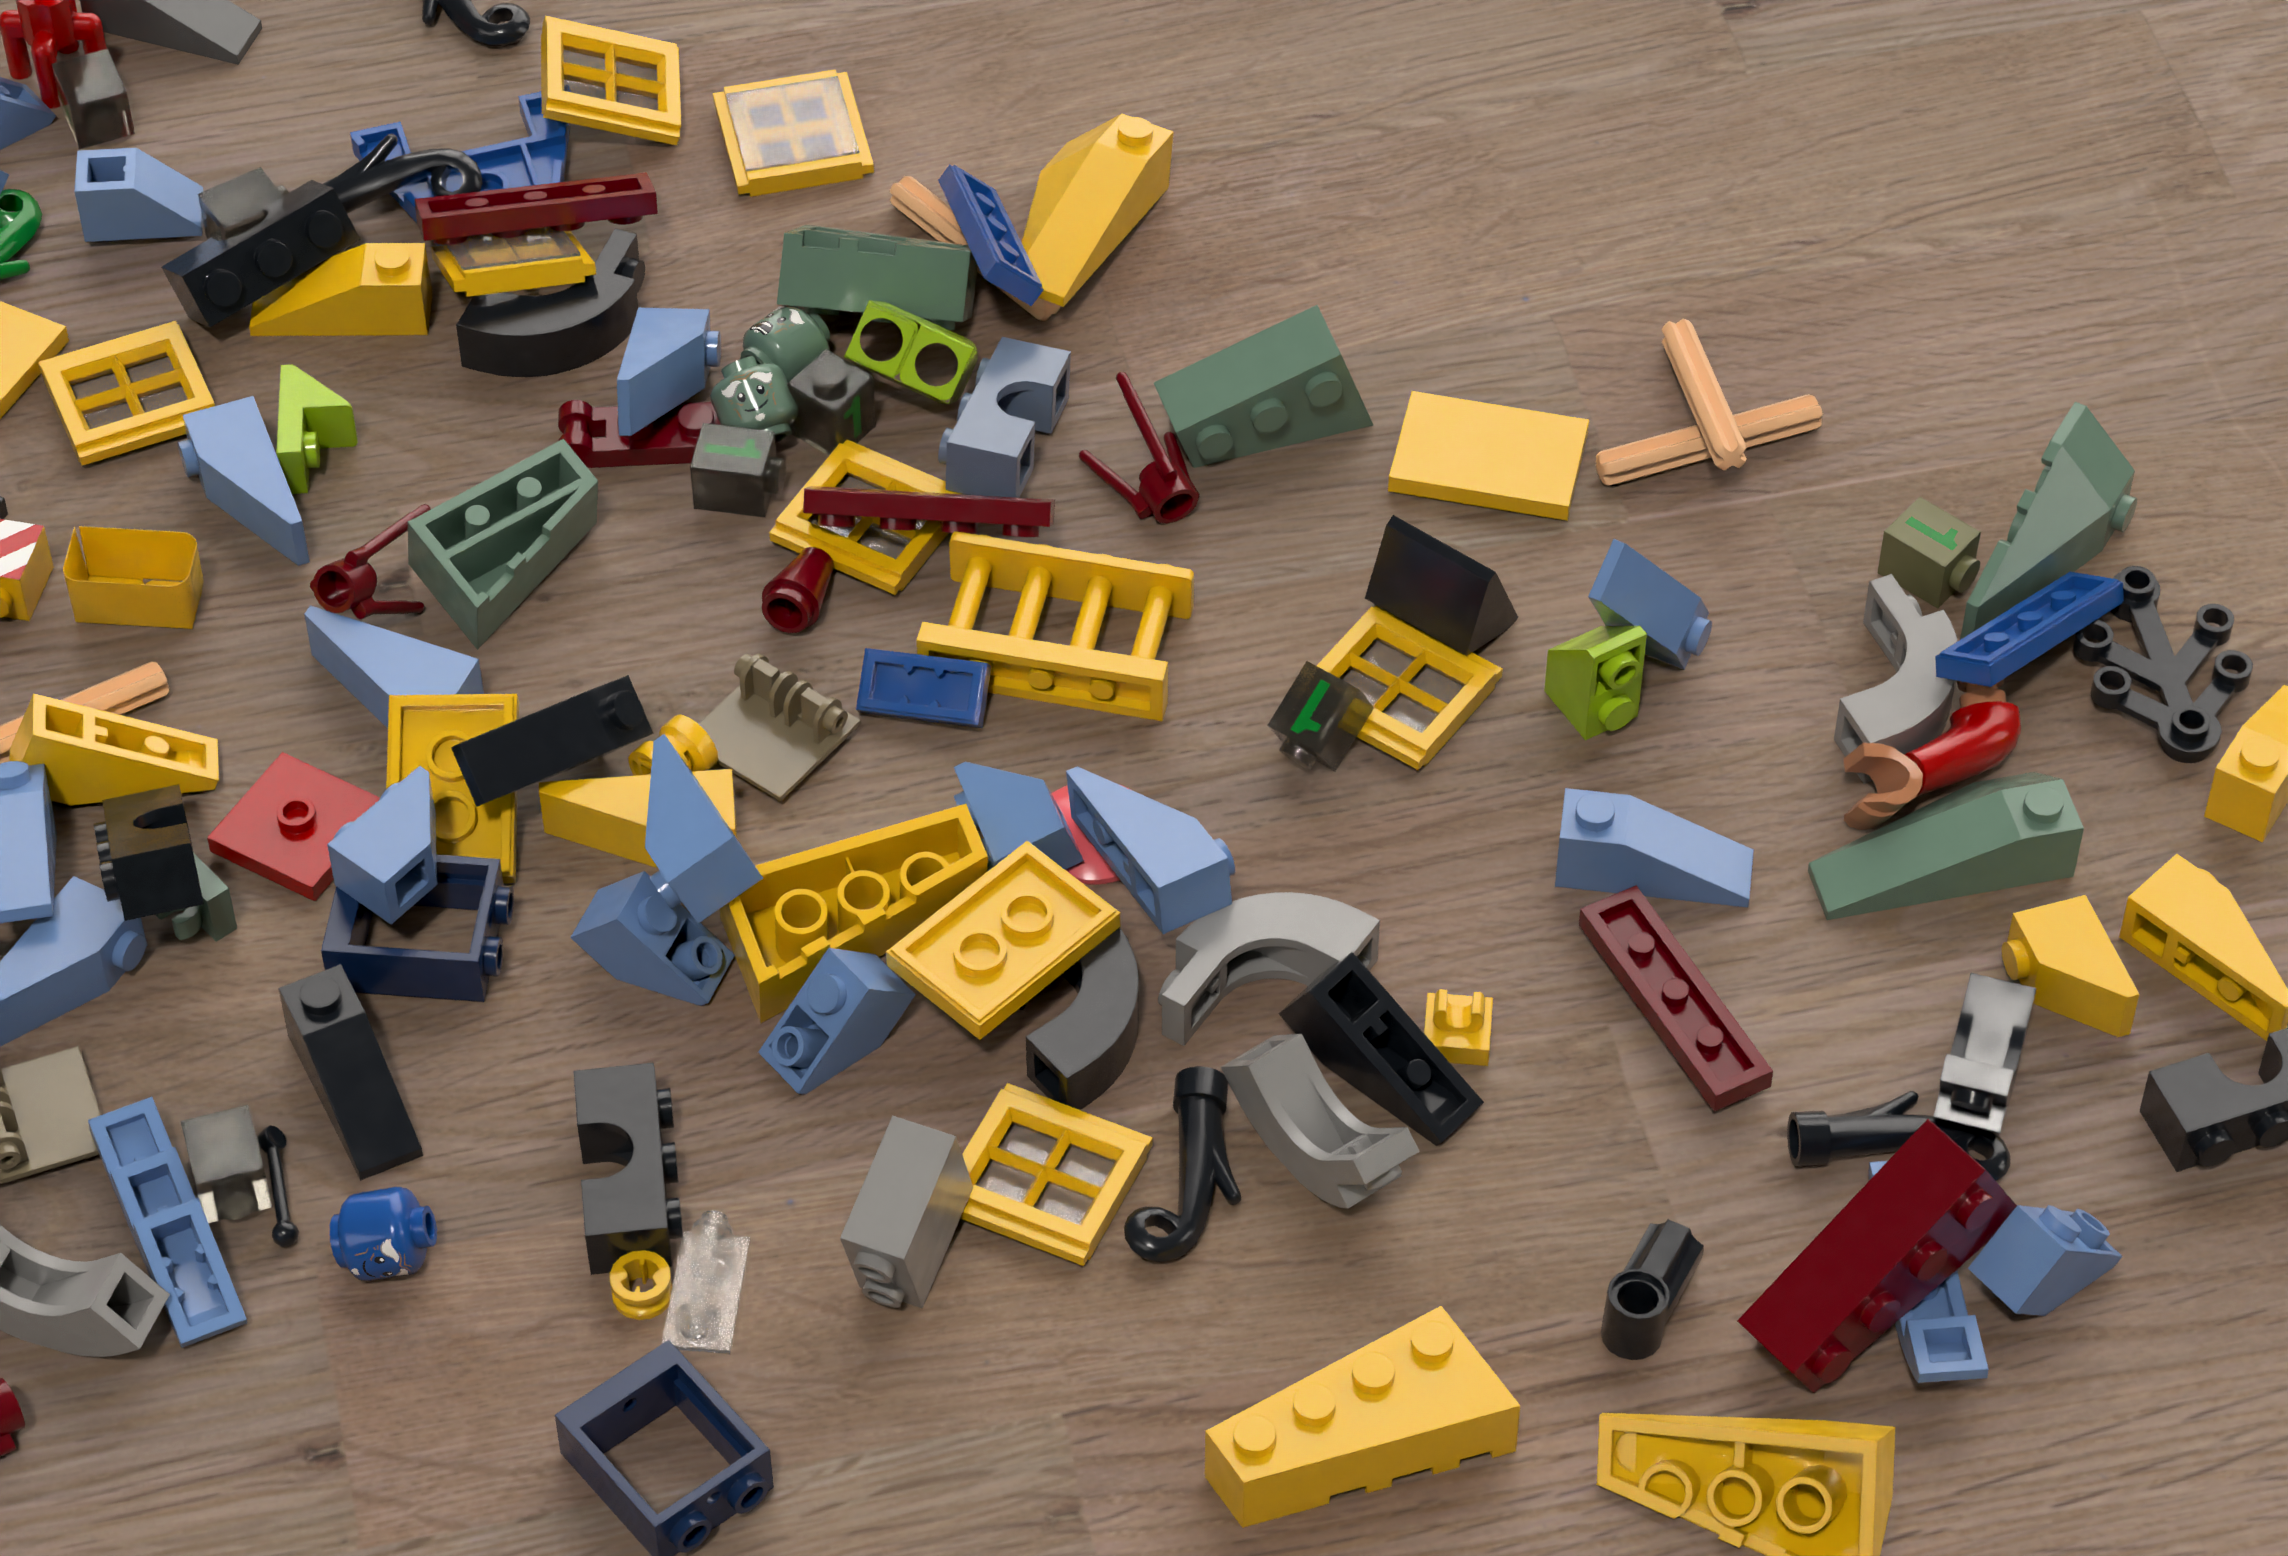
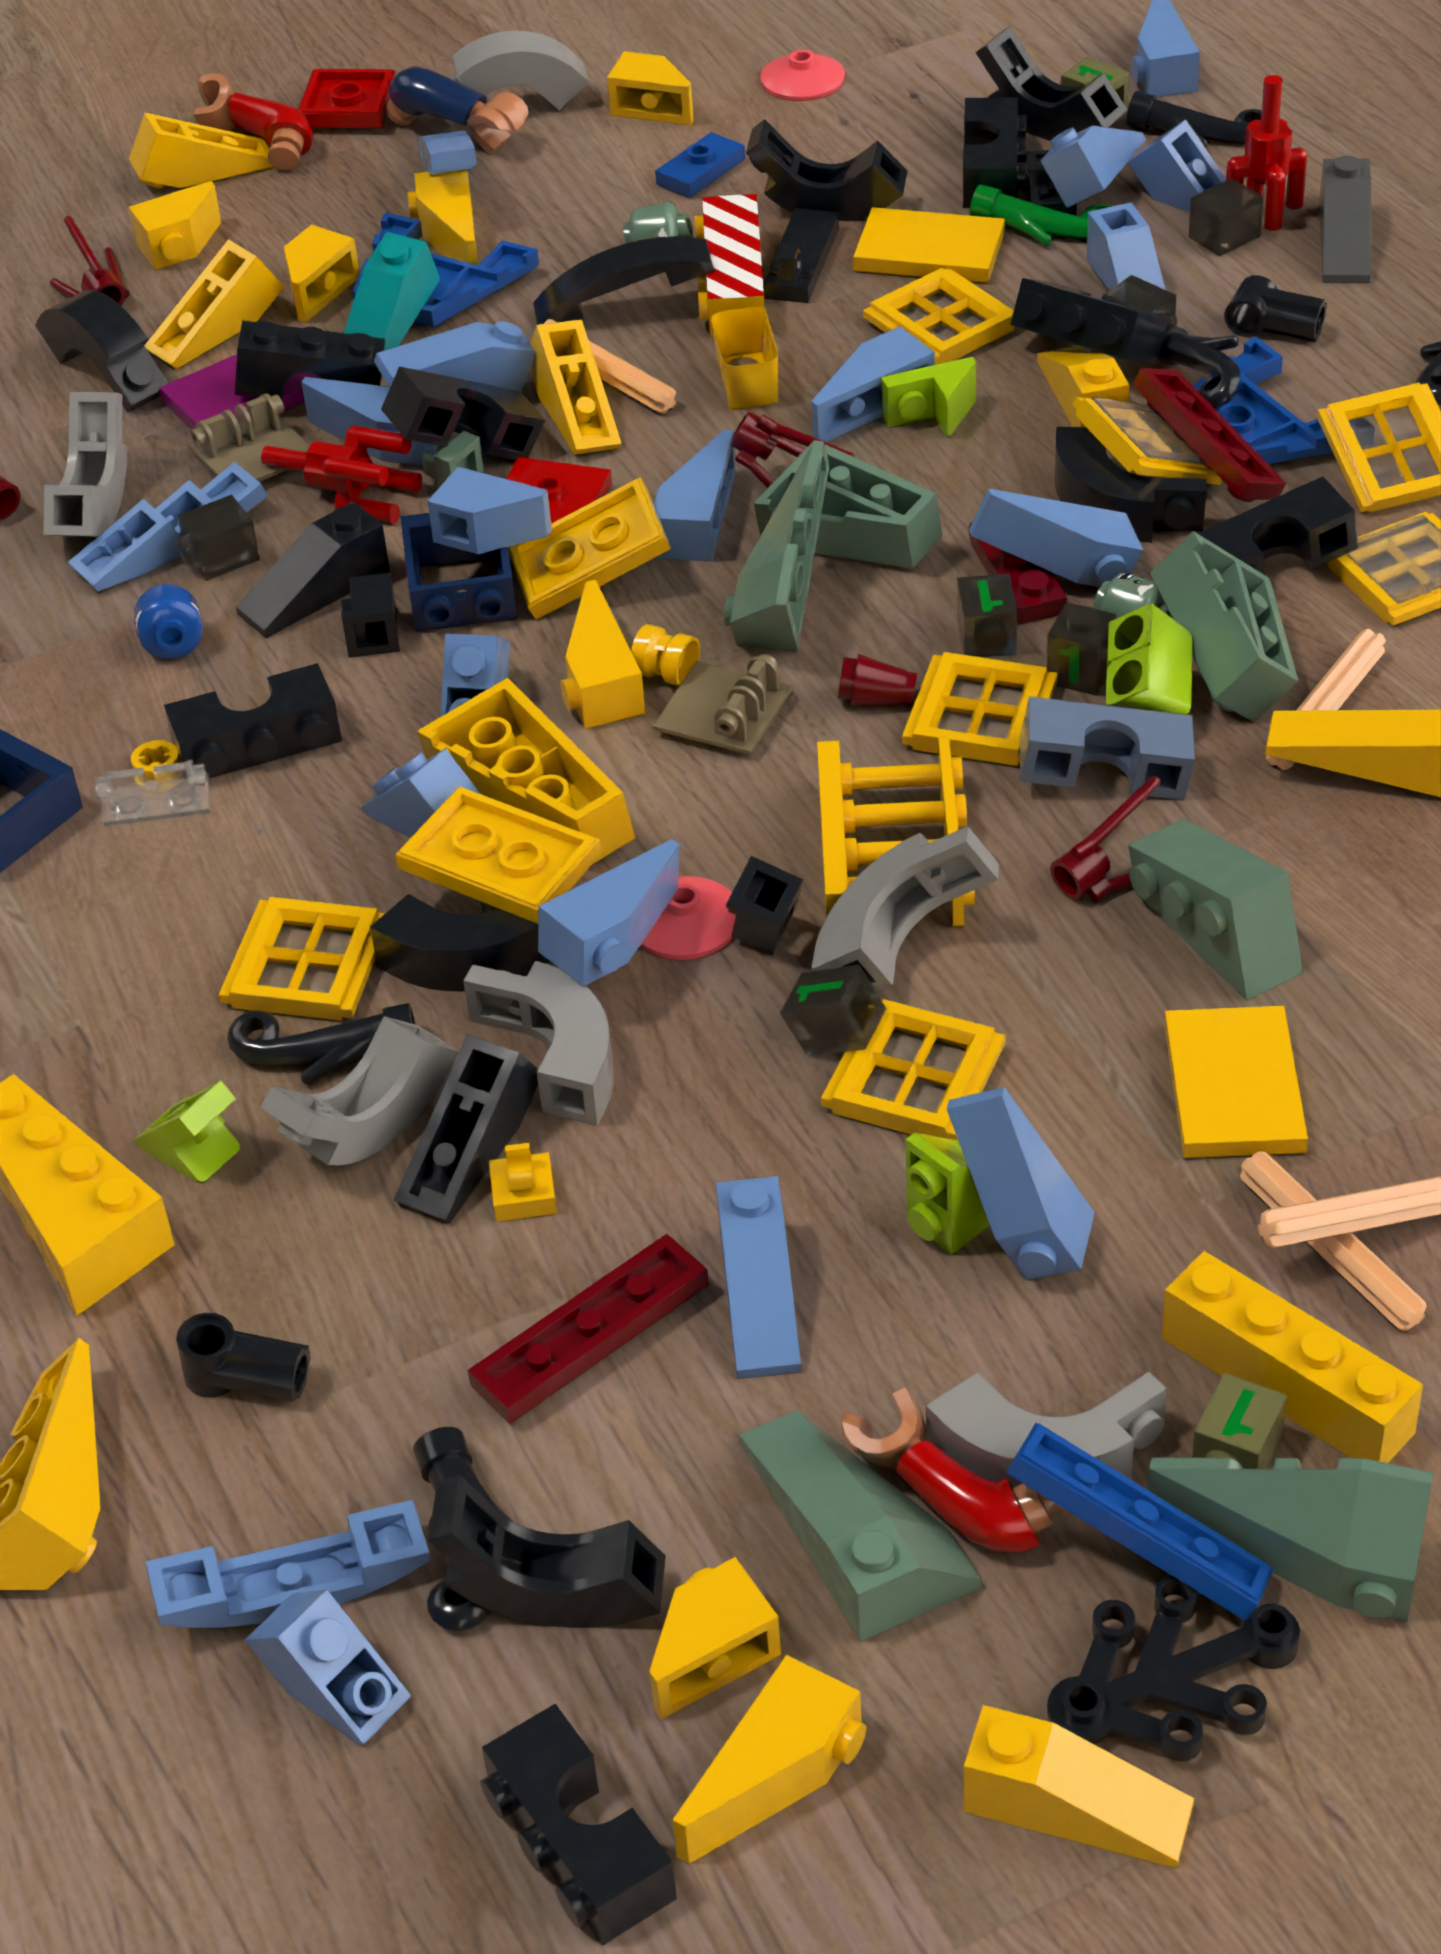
camera: 80 degrees right, 5 degrees down
black hinge [257,1125,299,1247] -> none
black slope [451,675,654,807] -> none
medium blue slope [645,734,763,924] -> none
sand green head [710,356,799,450] -> none
dark red plate [803,486,1055,537] -> none
light grey piece [840,1115,973,1308] -> none
blue plate [856,648,992,728] -> none
blue tile [938,164,1043,306] -> none
medium blue slope [954,762,1084,872] -> none
black slope [1365,515,1518,656] -> none
dark red wedge [1737,1119,2017,1393] -> none
none -> lime slope [133,1080,240,1183]
none -> red plant [261,426,422,524]
none -> black brick [341,573,400,657]
none -> sand green wedge [724,441,829,651]
none -> black brick [726,856,804,955]
none -> light grey arch [812,826,999,1006]
none -> yellow brick [1161,1251,1423,1463]
none -> black arch [1197,476,1358,575]
none -> black piece [1224,275,1327,342]

